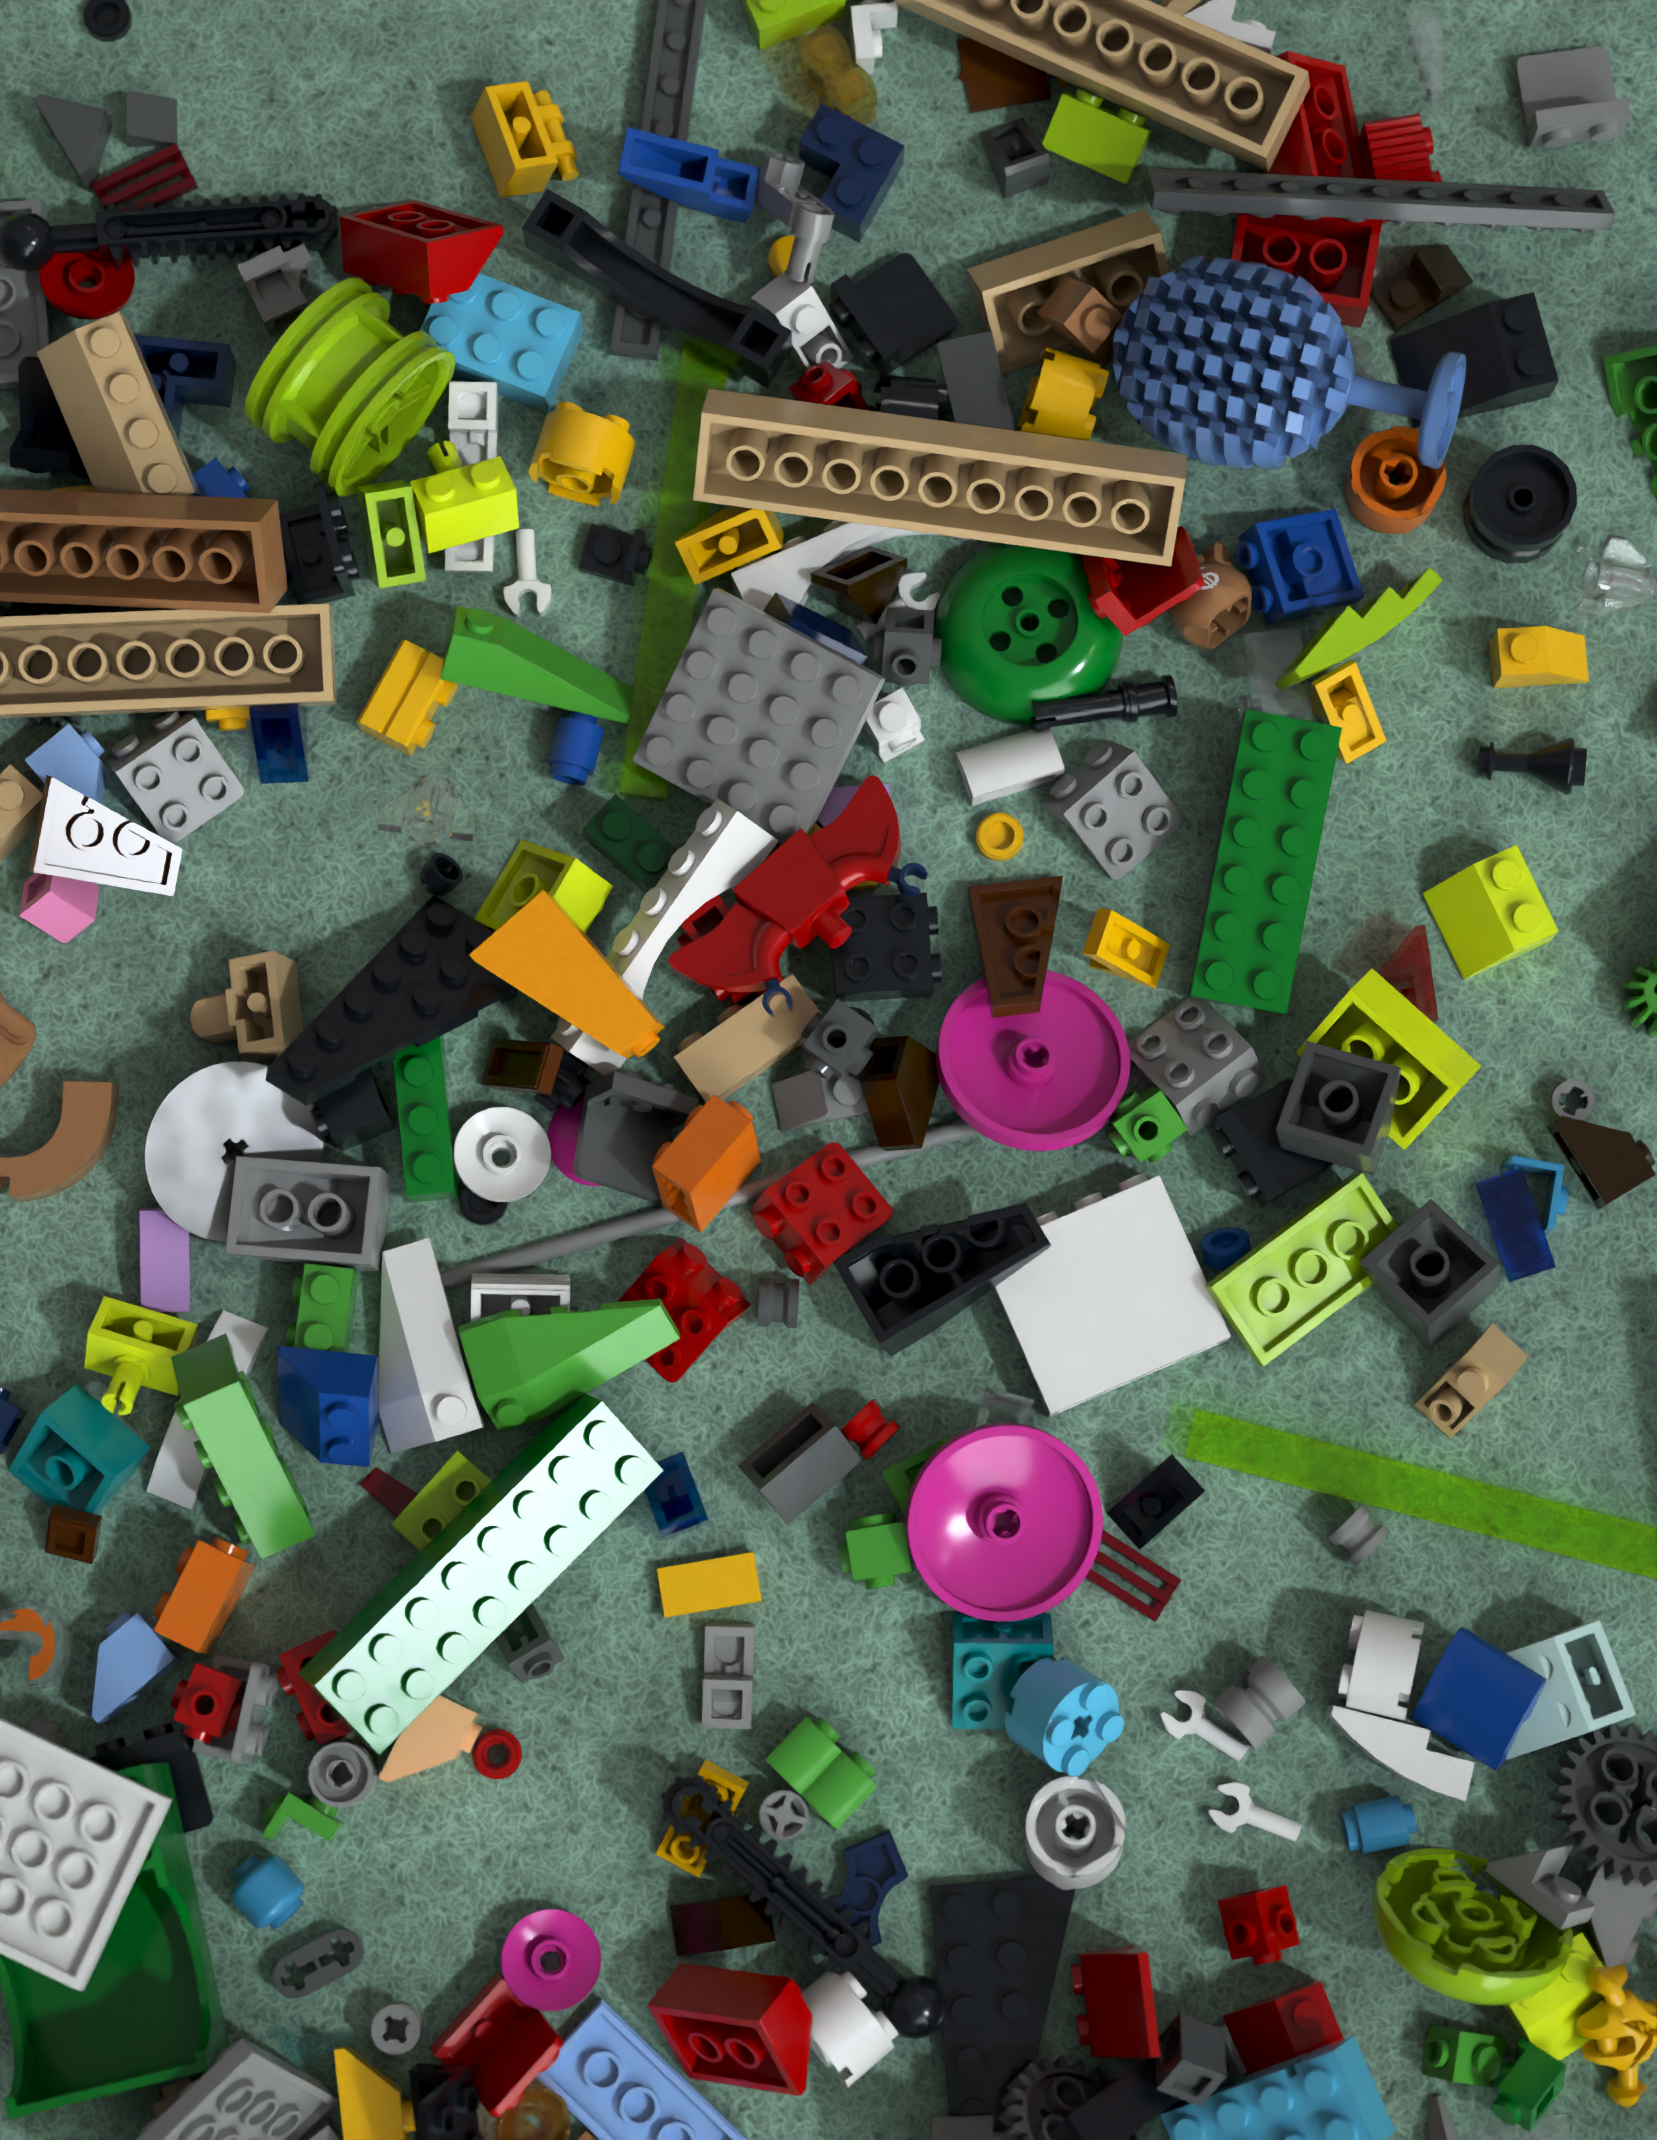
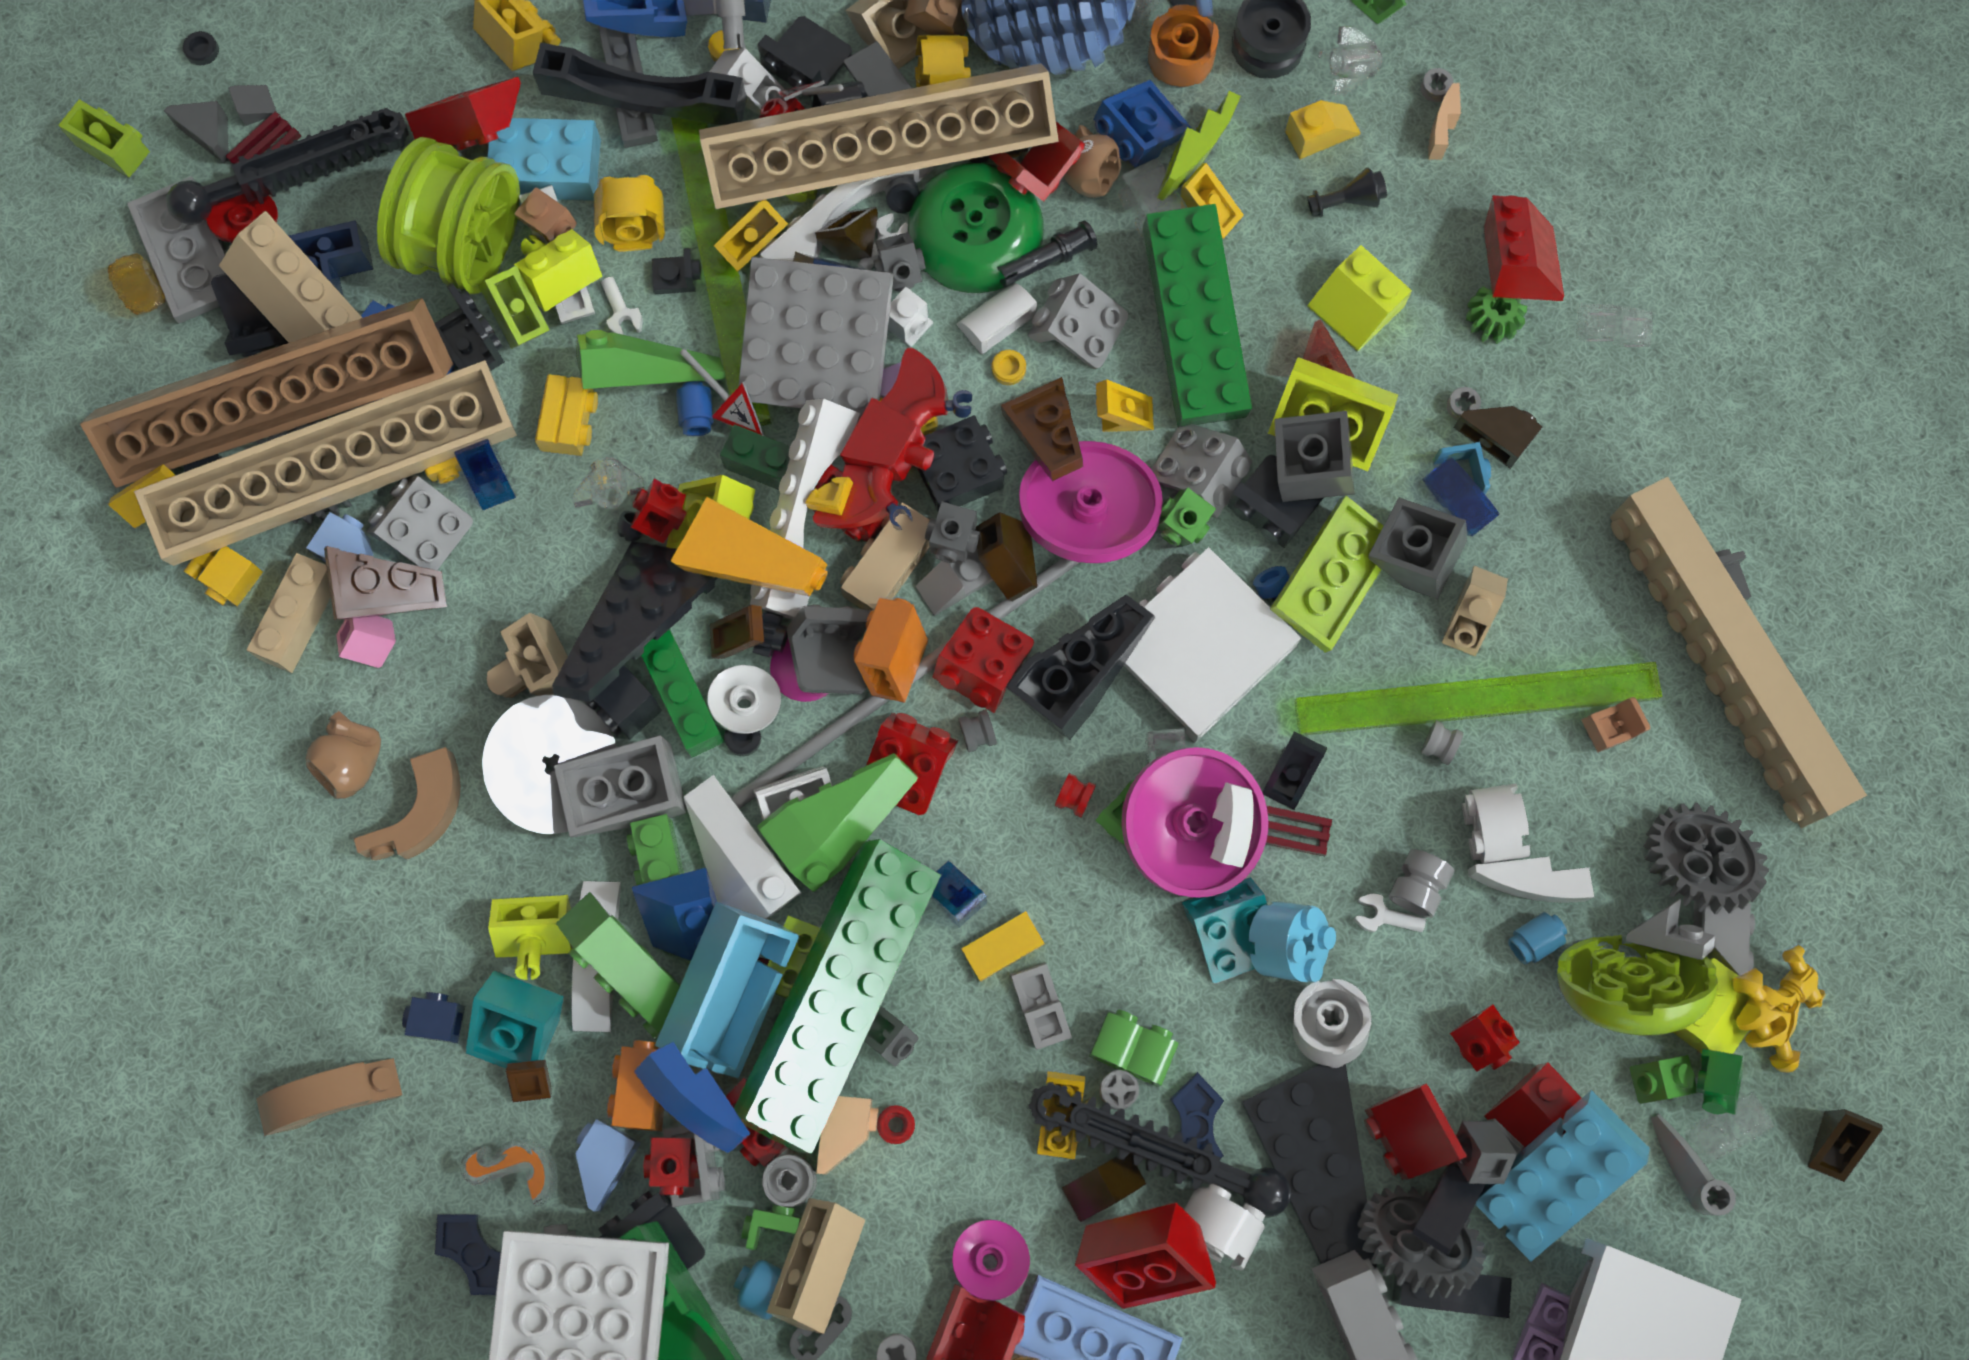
camera: 20 degrees left, 5 degrees down
lavender slope [139,1208,190,1312] -> none
light grey brick [237,244,317,336] -> none
dark grey brick [738,1402,862,1524] -> none
bright green brick [838,1513,914,1590] -> none
white bar [1208,1782,1302,1842] -> none
blue slope [1411,1627,1547,1771] -> none
light aqua slope [1505,1620,1636,1761] -> none
none -> nougat bracket [514,187,577,243]
none -> red brick [631,478,687,543]
none -> blue slope [634,1042,750,1153]
none -> medium azure piece [655,902,799,1078]
none -> piece [680,349,764,436]
none -> tan brick [766,1198,866,1334]
none -> light grey piece [776,80,844,101]
none -> yellow tile [805,477,853,515]
none -> black tile [885,177,919,213]
none -> white slope [1211,782,1253,868]
none -> nougat bracket [1581,697,1650,753]

